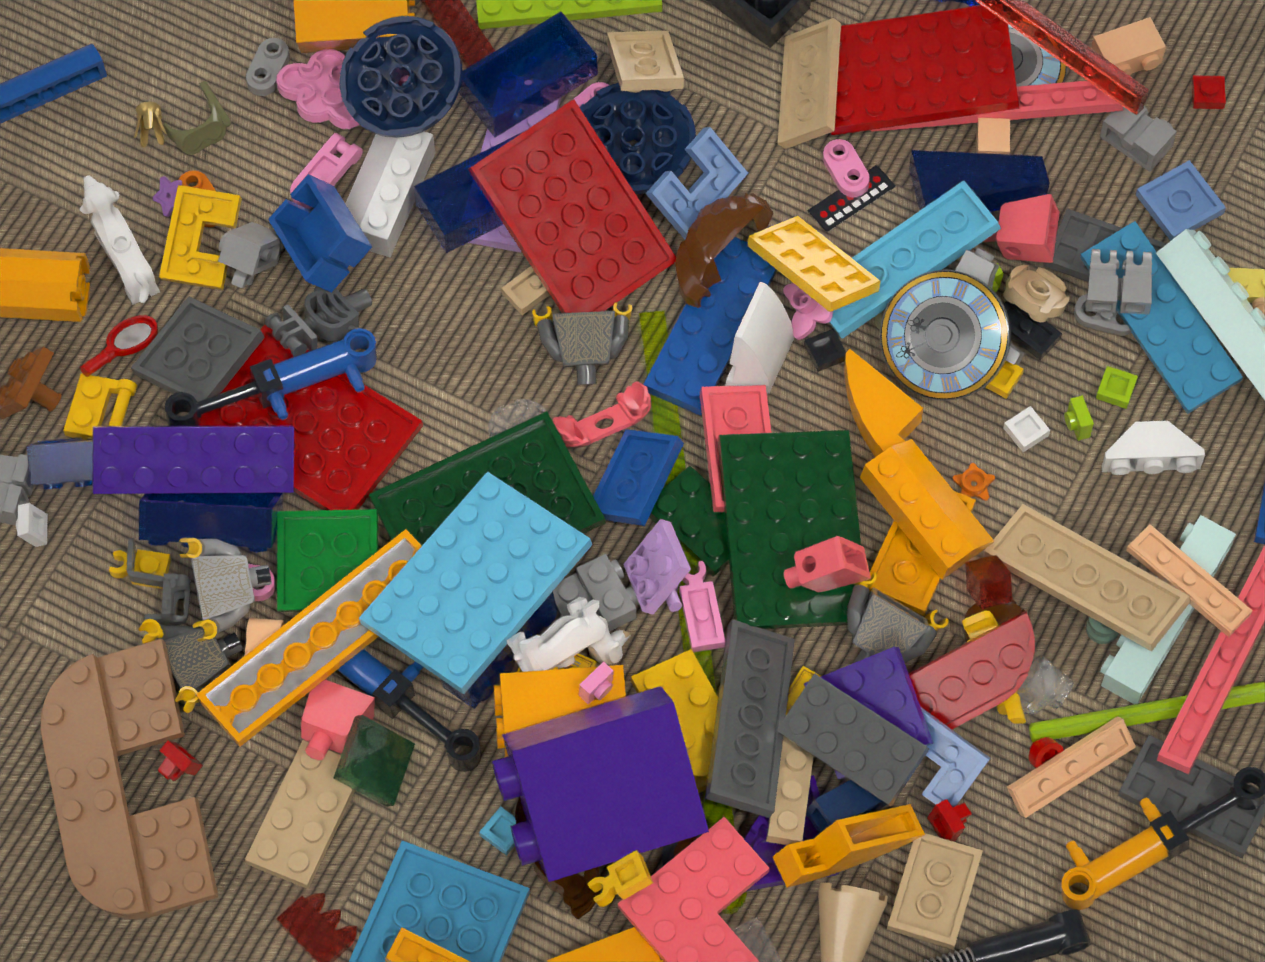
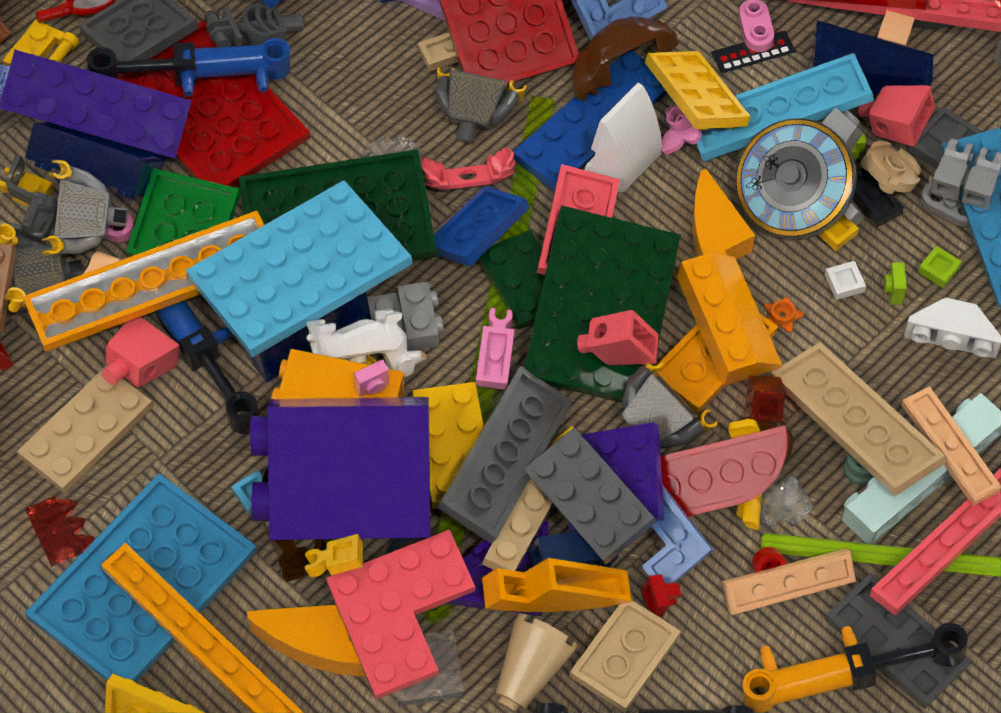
camera: 15 degrees right, 5 degrees down
clear green plate [333,715,415,807] -> none
lavender plate [623,519,691,614] -> none
black plate [804,328,846,372] -> none

